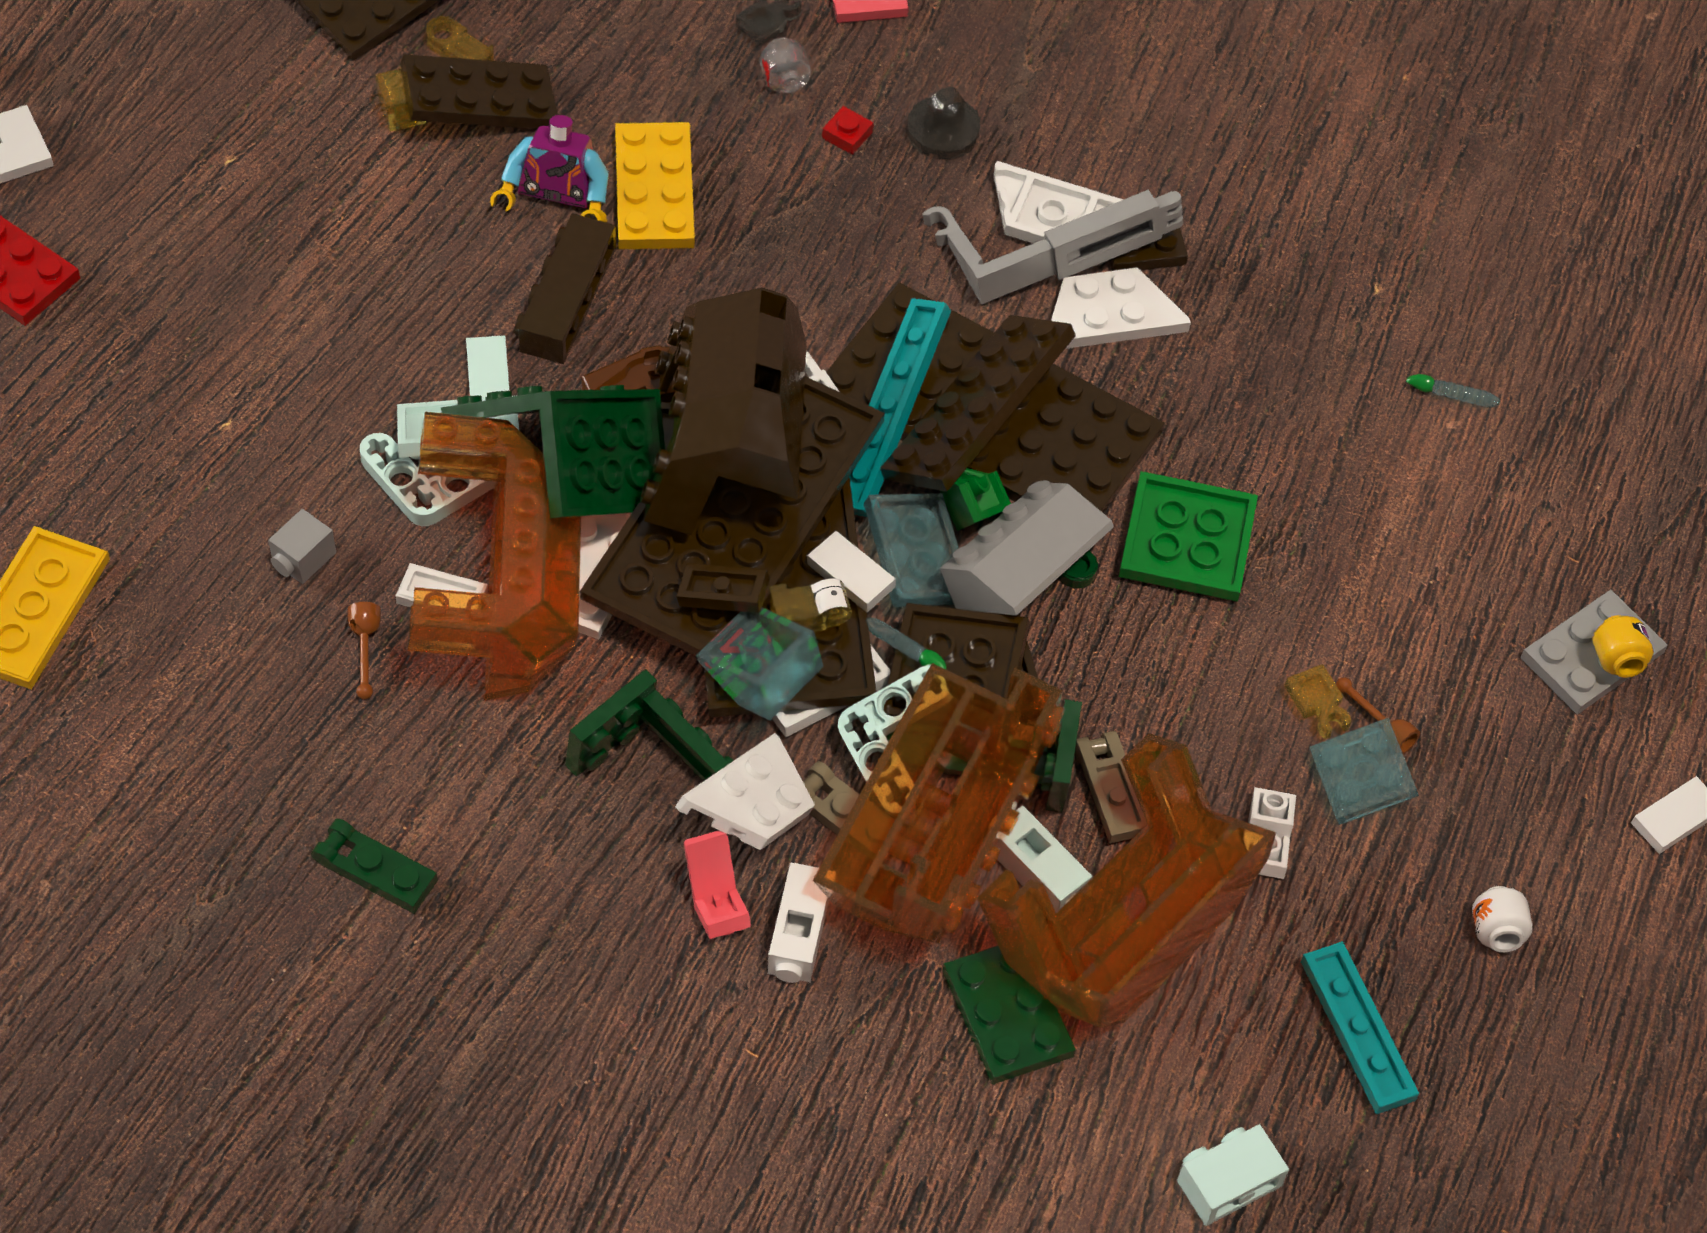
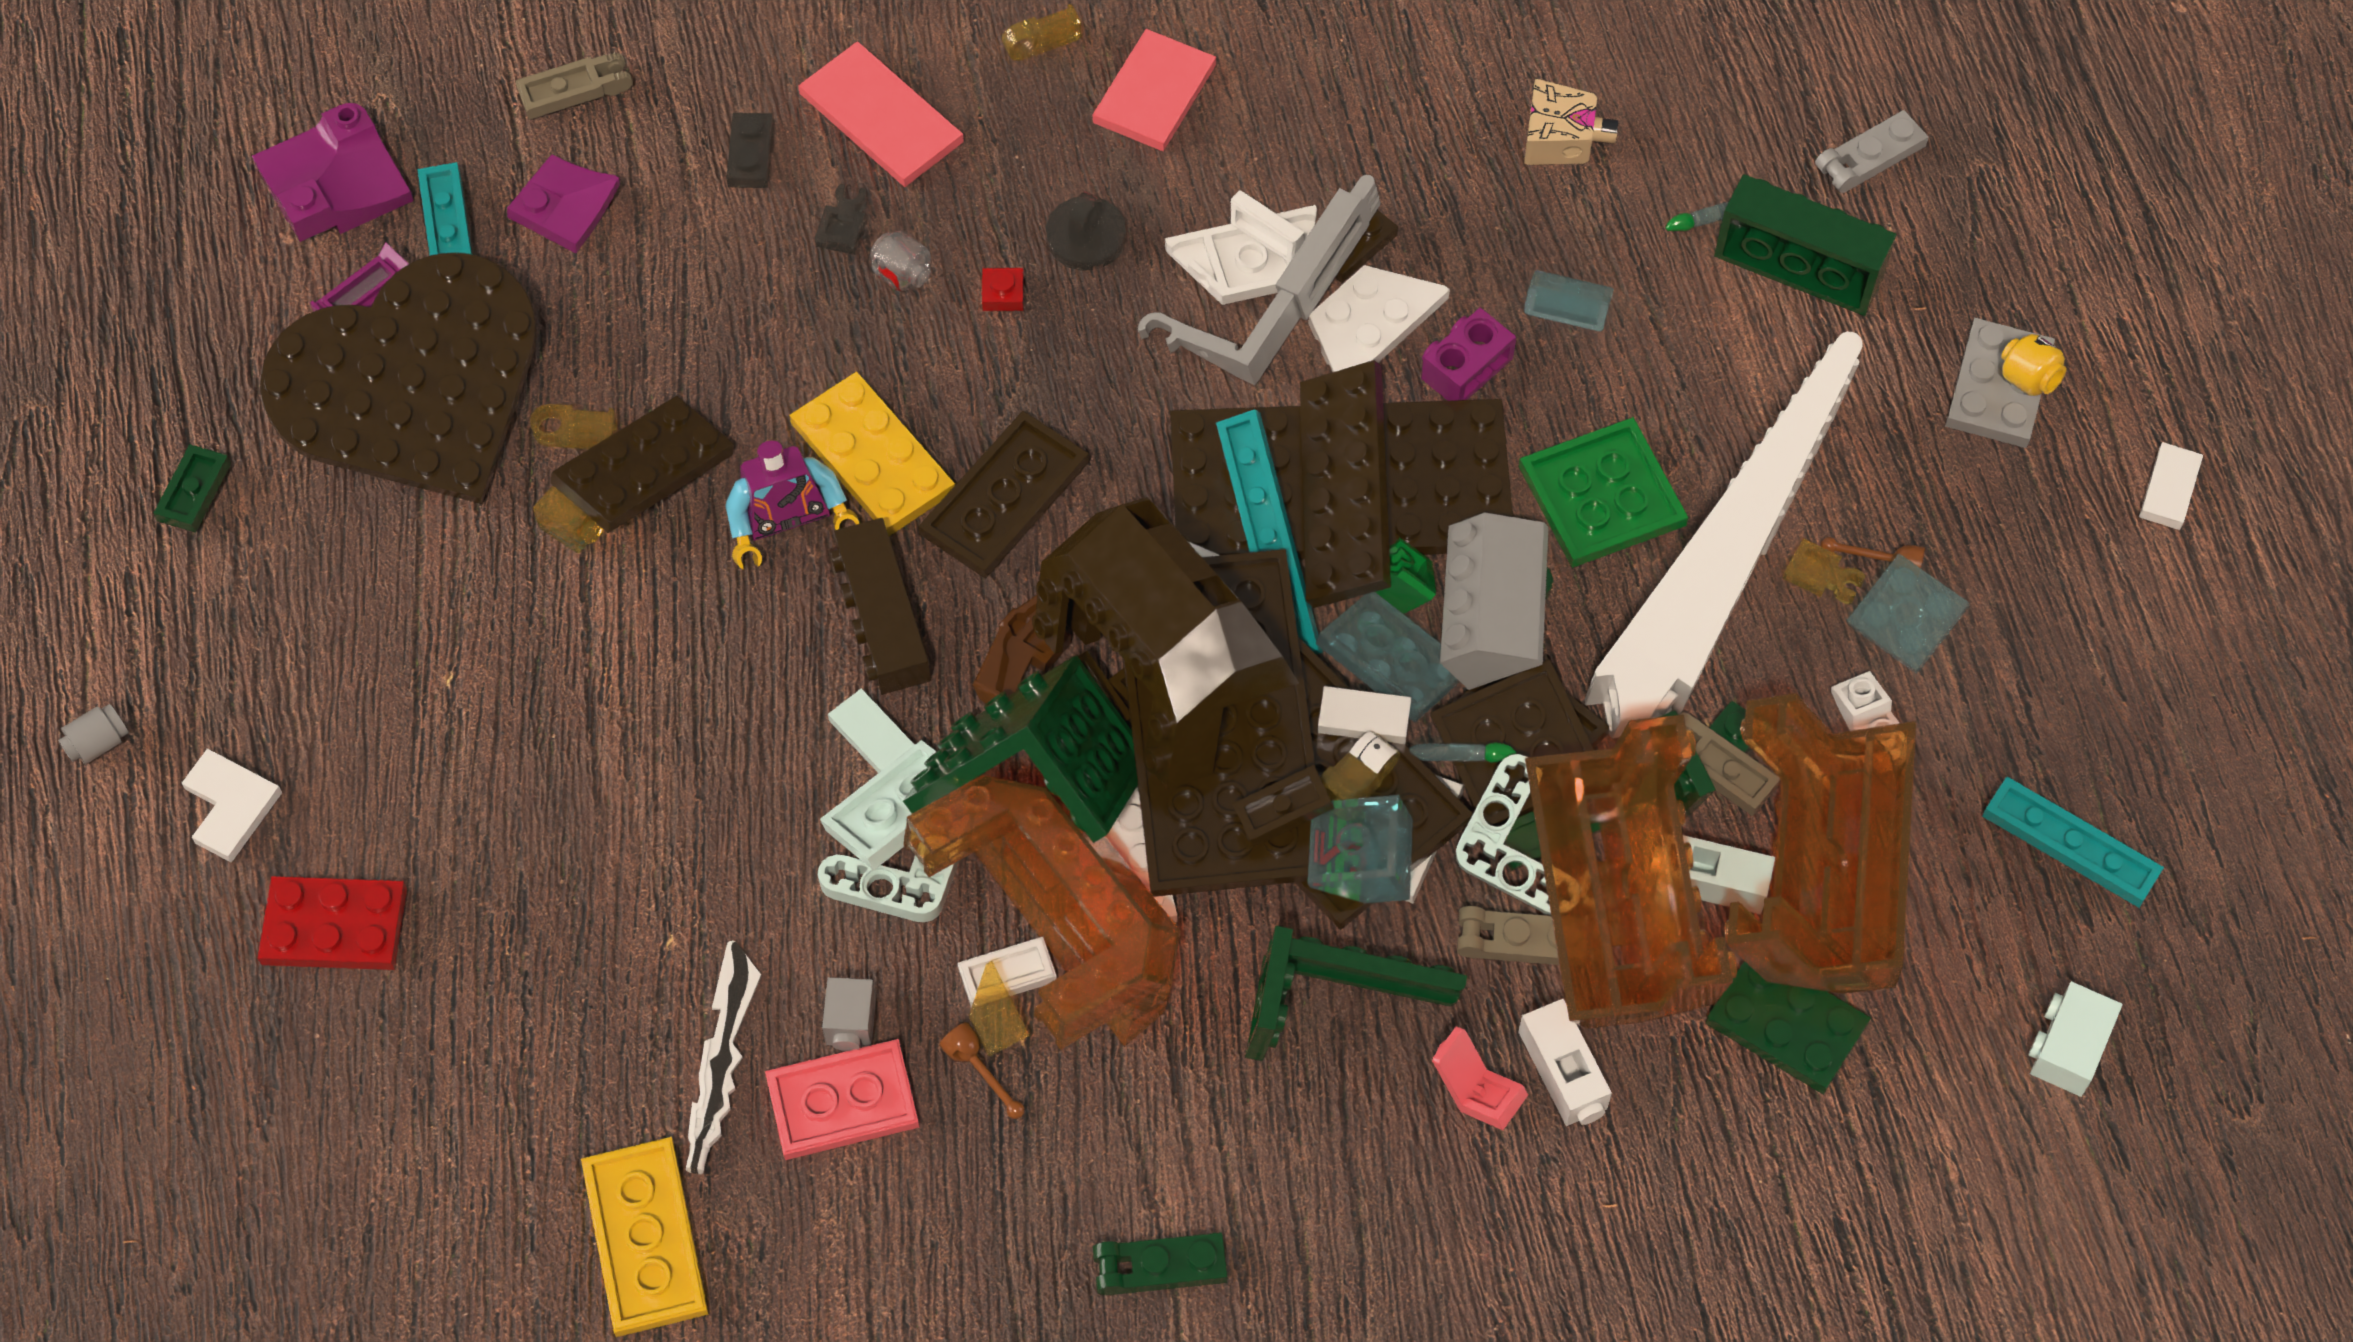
camera: 30 degrees left, 5 degrees up
white wing [675,733,815,850] -> none
white head [1472,886,1532,952] -> none
none -> white sword [686,941,761,1174]
none -> coral tile [765,1039,920,1160]
none -> dark brown plate [918,411,1089,579]
none -> clear yellow tile [968,961,1030,1057]
none -> coral tile [1092,29,1216,152]
none -> white tile [1231,190,1304,262]
none -> magenta brick [1421,307,1516,401]
none -> tan torso [1524,79,1619,165]
none -> clear light blue slope [1524,270,1614,331]
none -> white brick [1584,331,1862,739]
none -> dark green brick [1714,174,1897,316]
none -> light grey plate [1815,110,1929,193]

